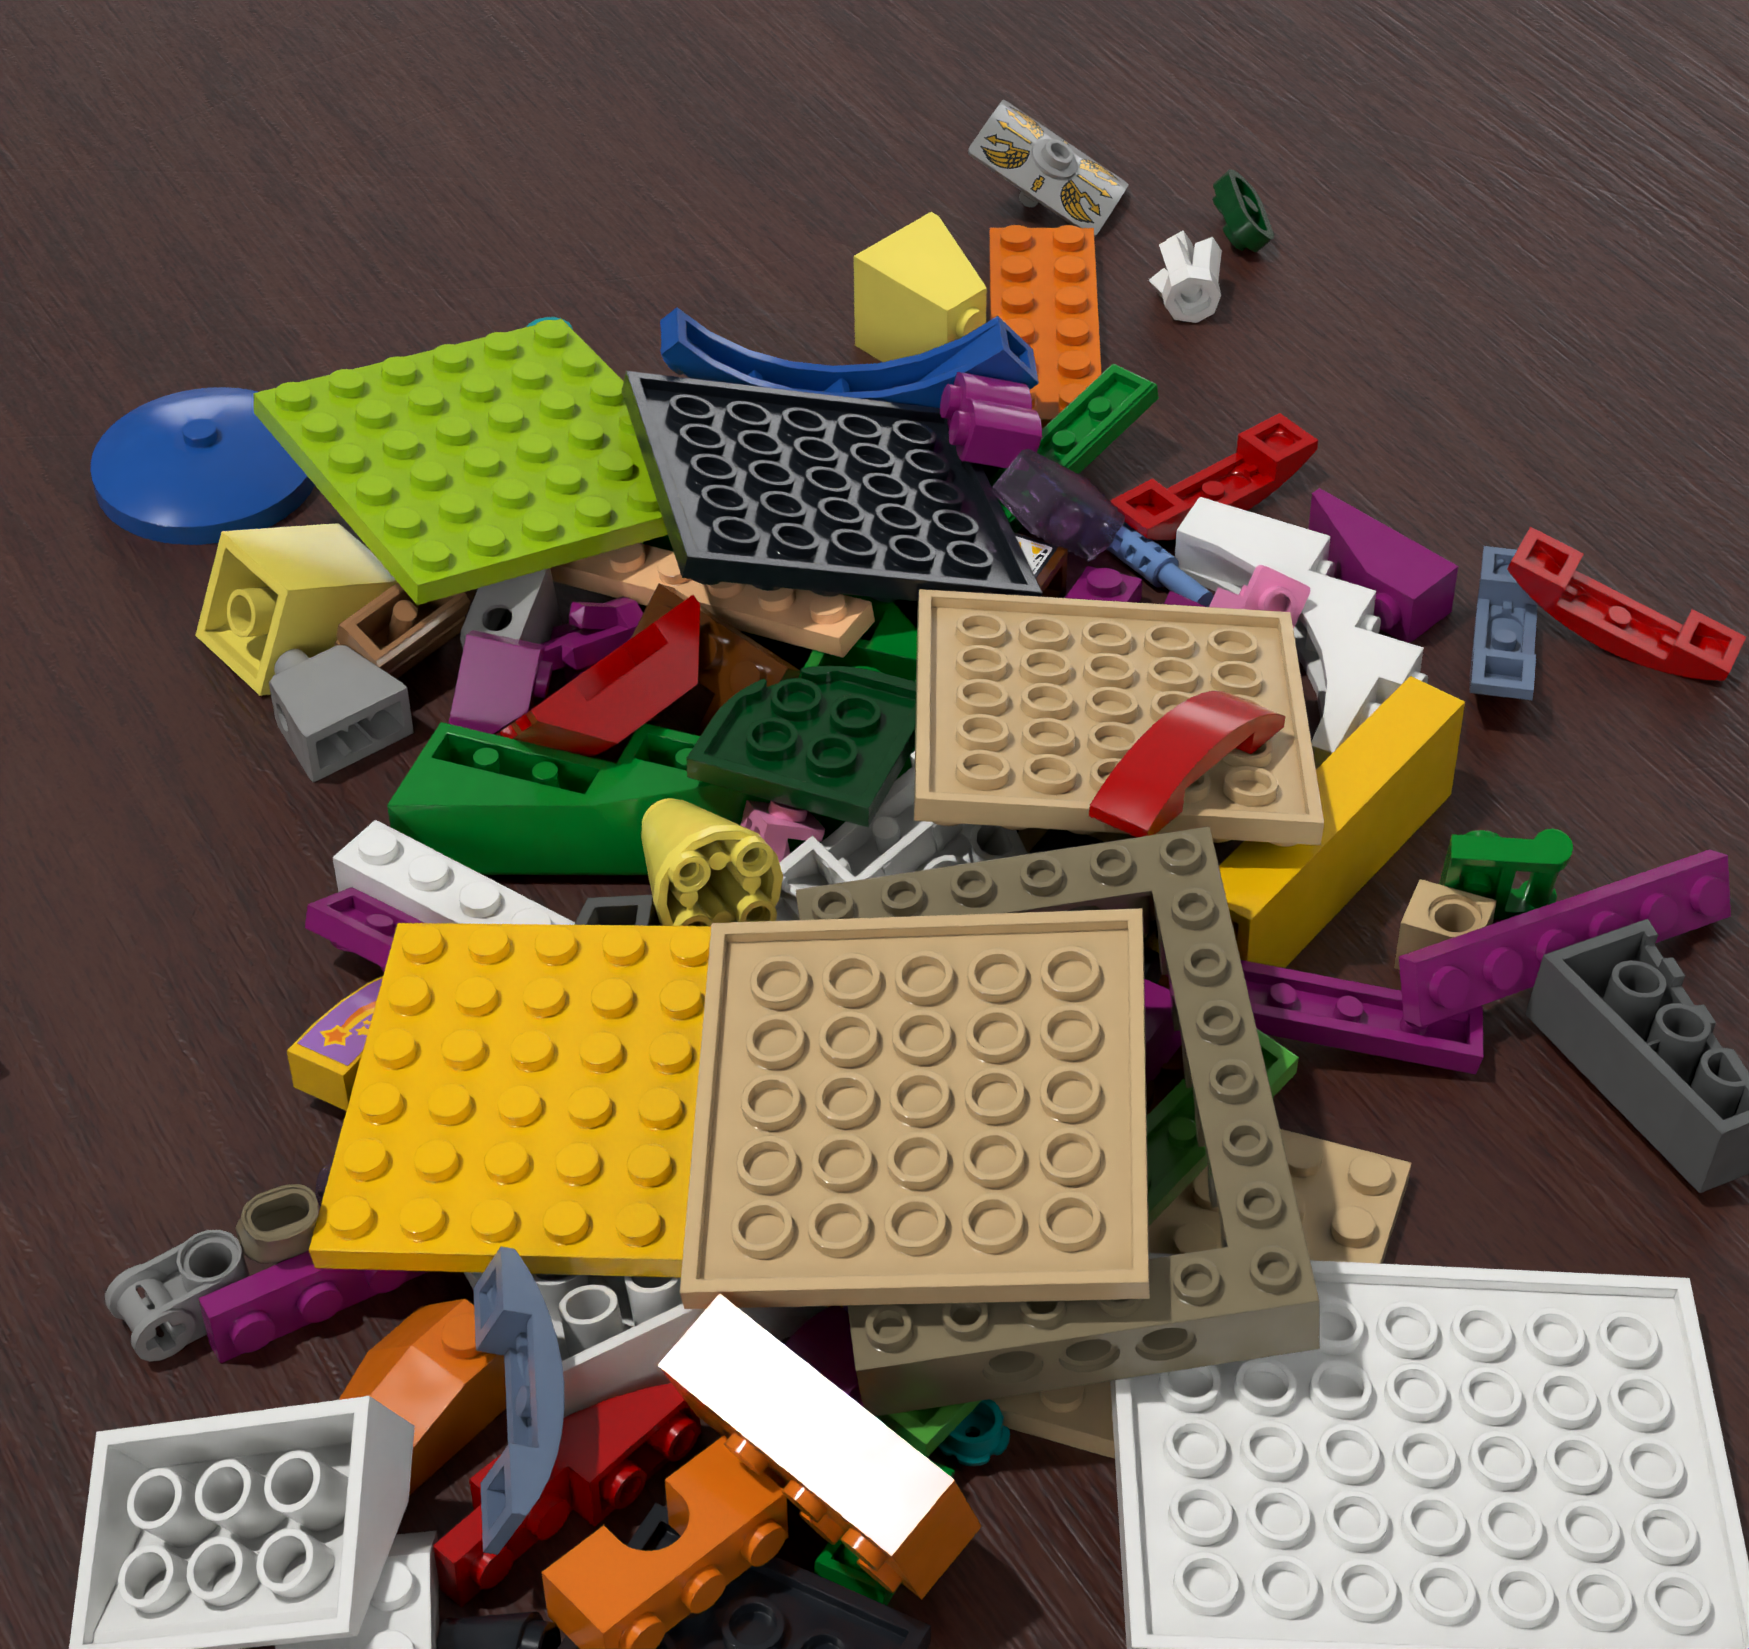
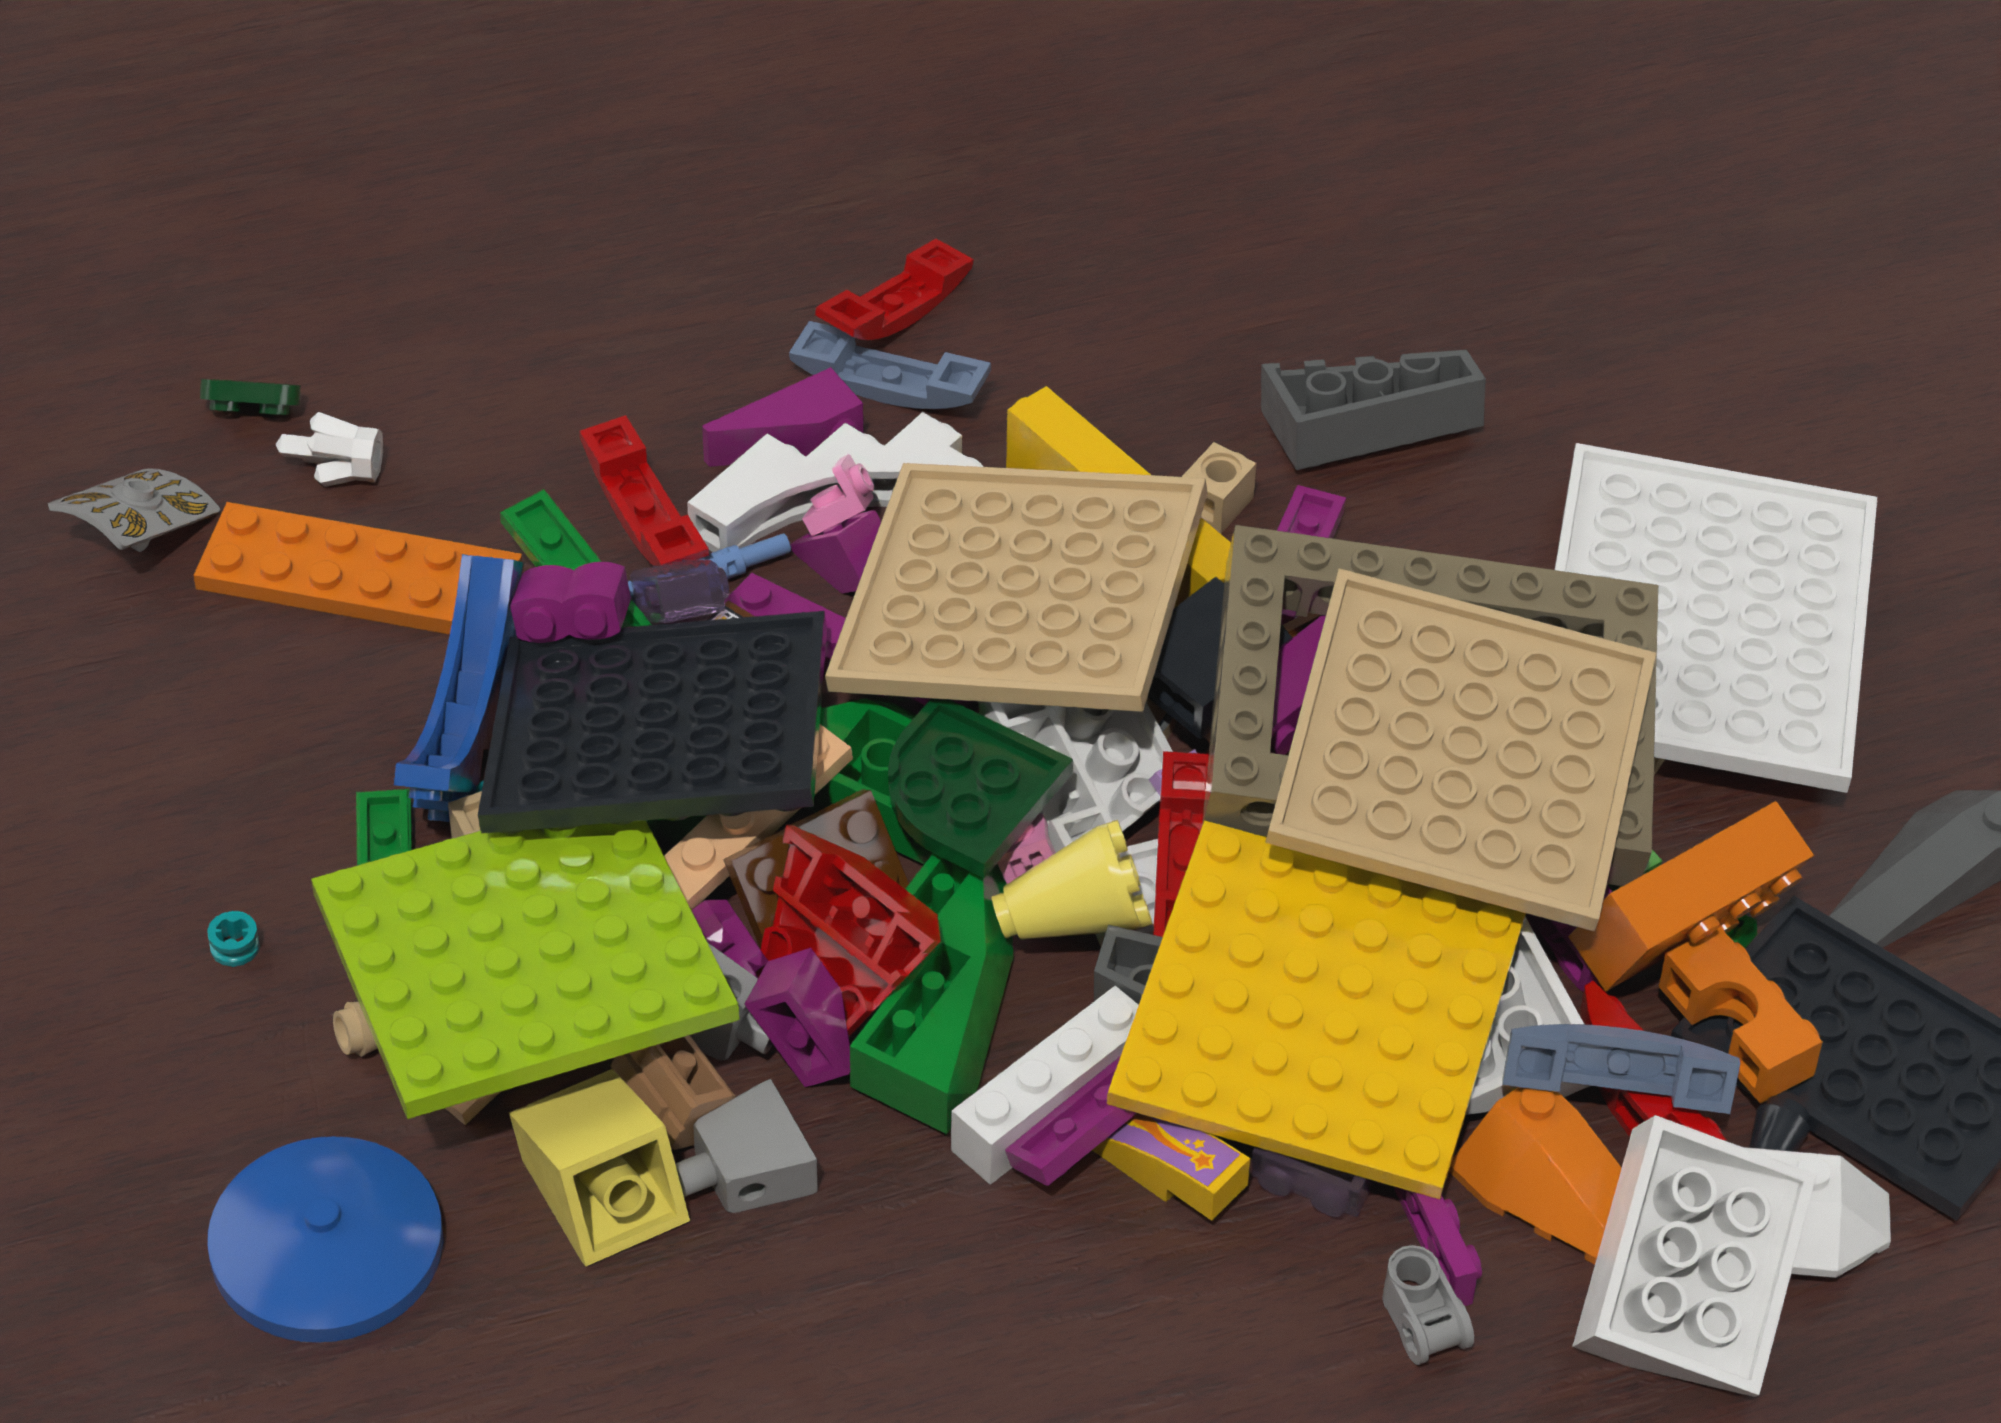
camera: 80 degrees left, 5 degrees up
dark tan piece [235,1184,318,1264] -> none
light yellow slope [854,212,987,362] -> none
red slope [1089,691,1286,837] -> none
magenta plate [1399,849,1731,1027] -> none
green plate [1439,828,1573,920] -> none

